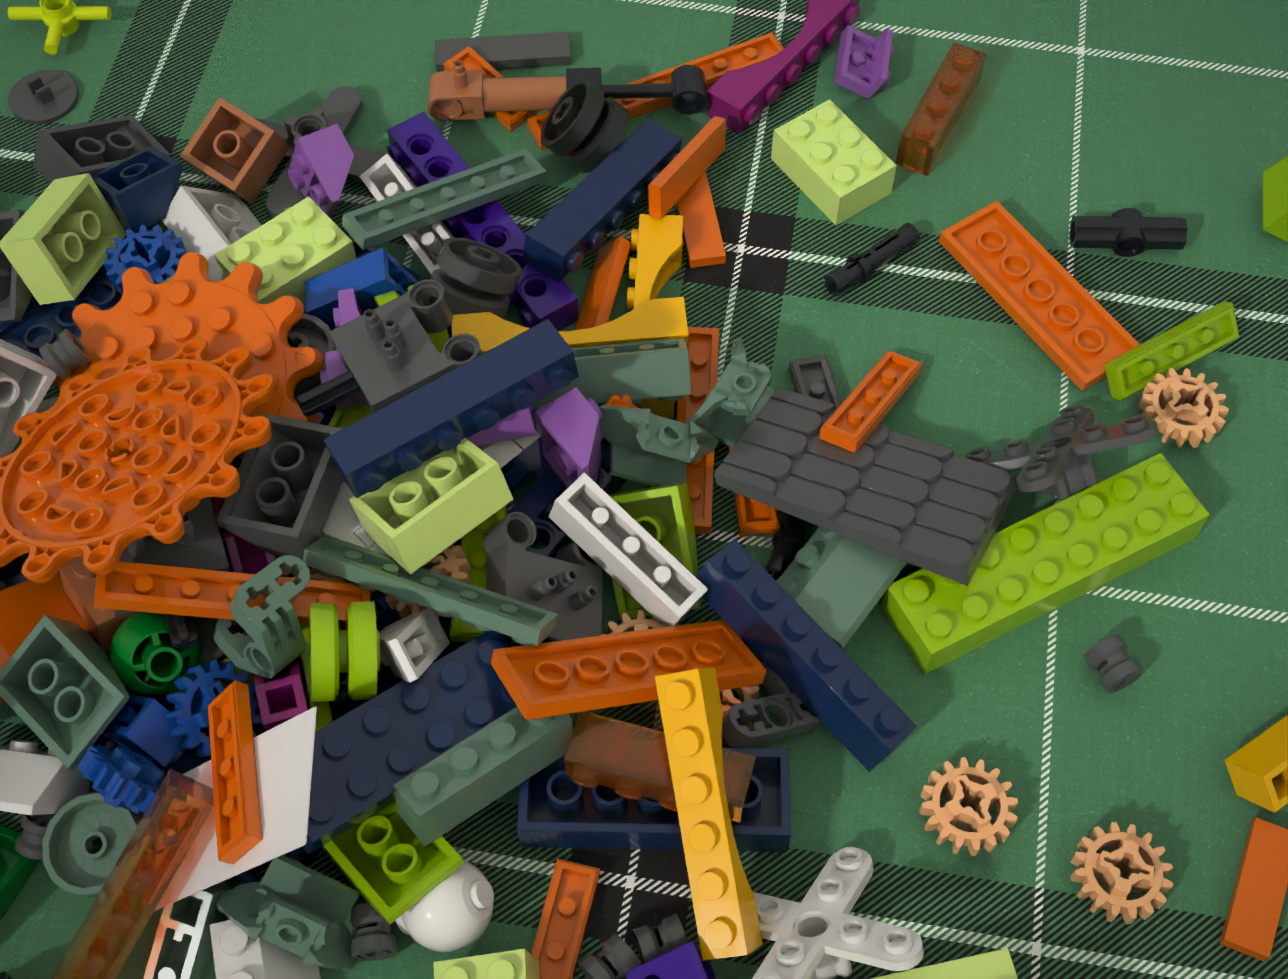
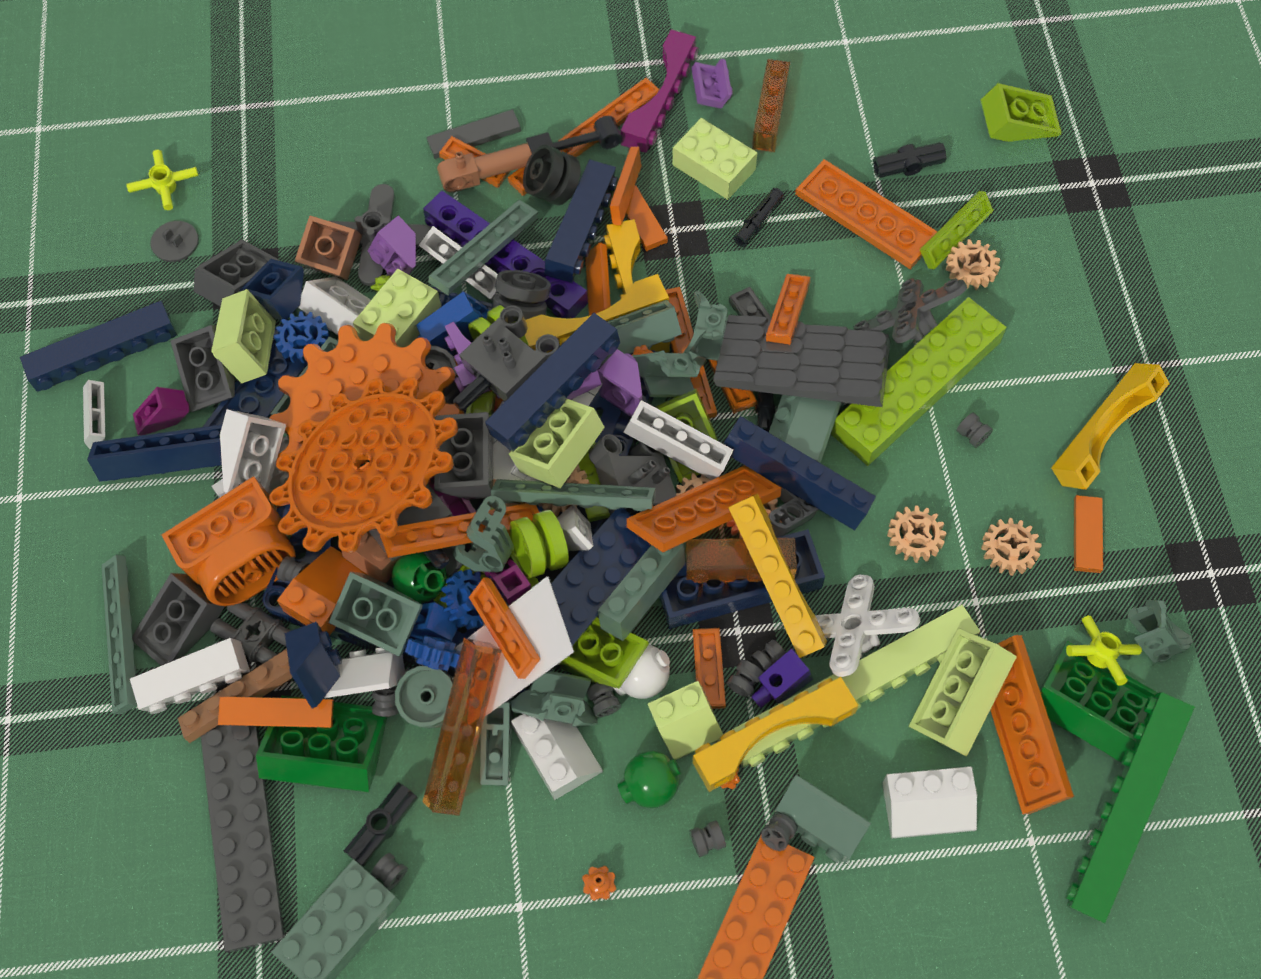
camera: 15 degrees left, 5 degrees up
dark grey wheel [39,329,92,380] -> none

